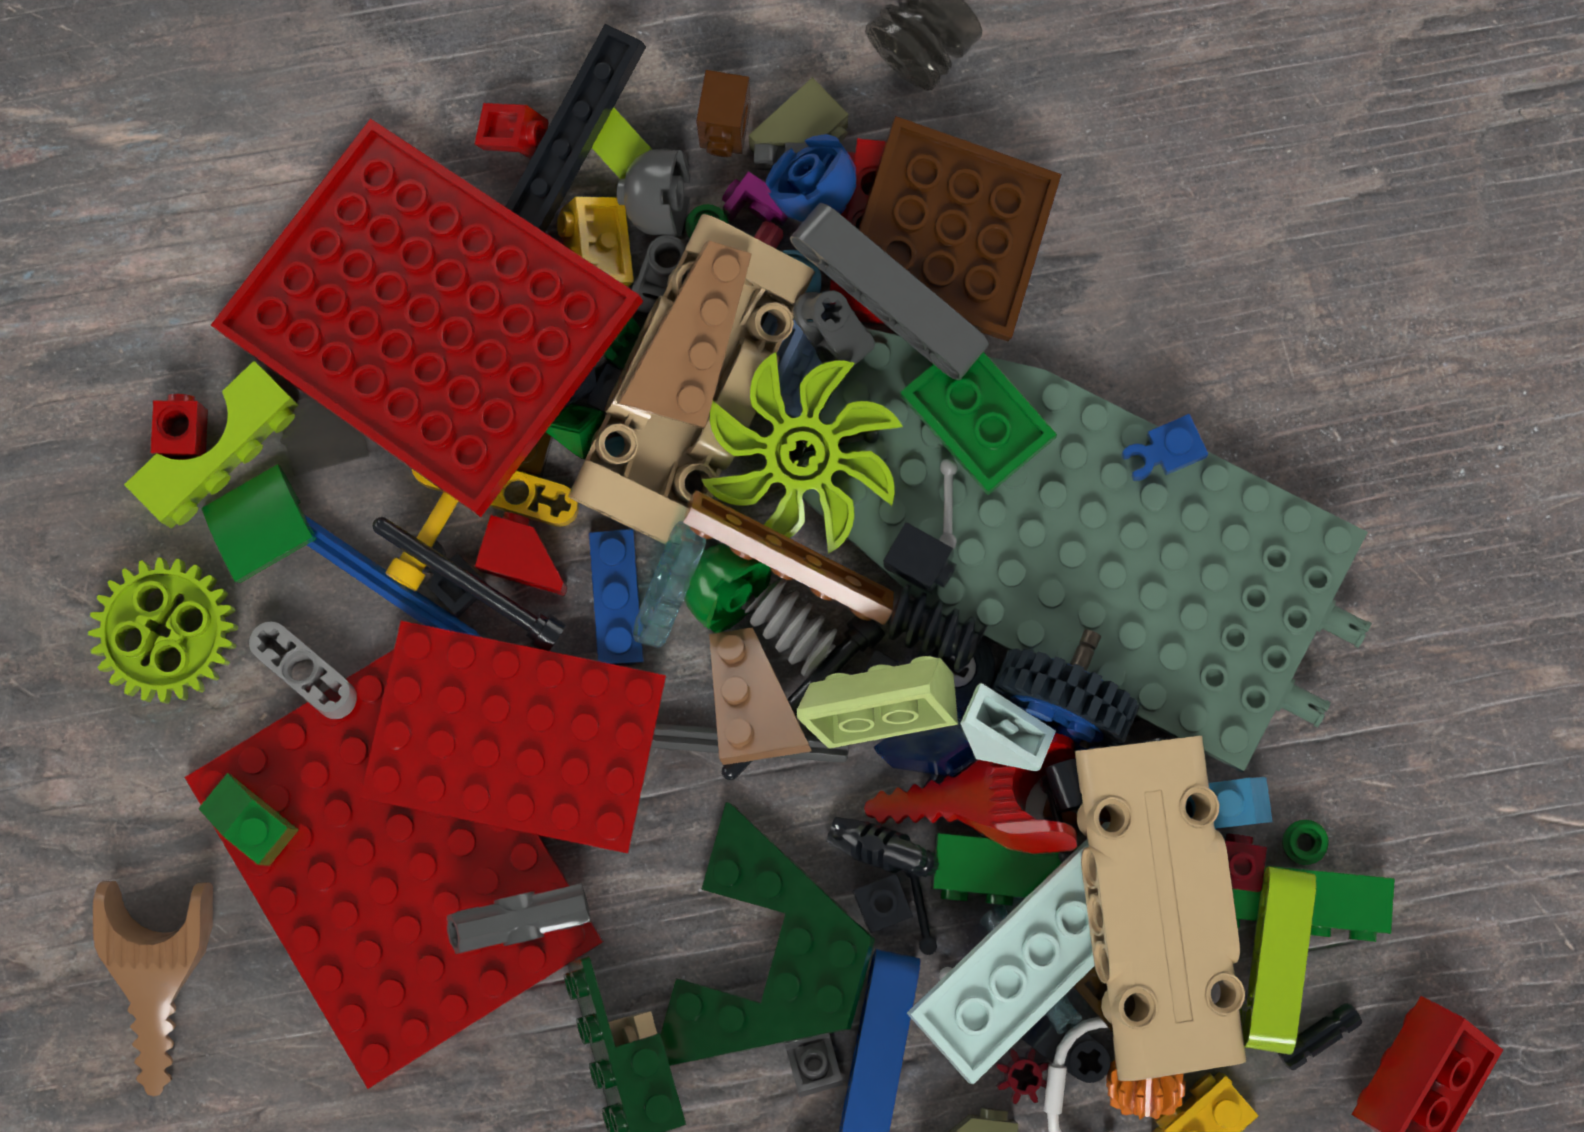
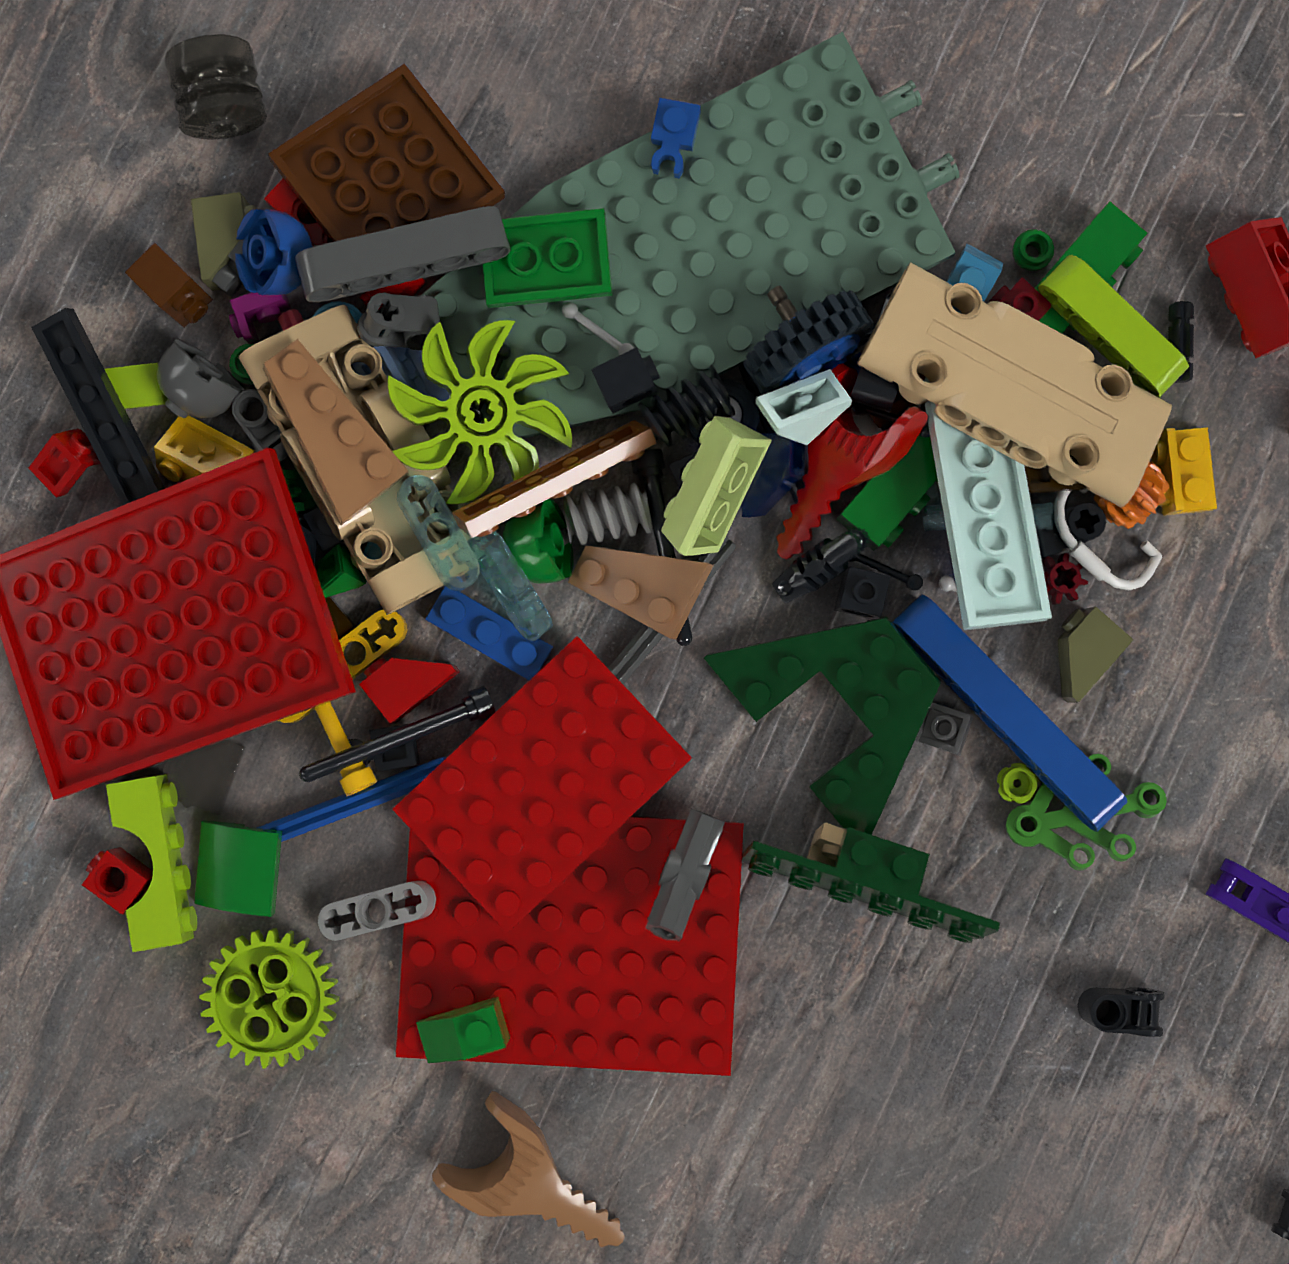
camera: 55 degrees left, 5 degrees up
none -> clear light blue beam [397,475,480,591]

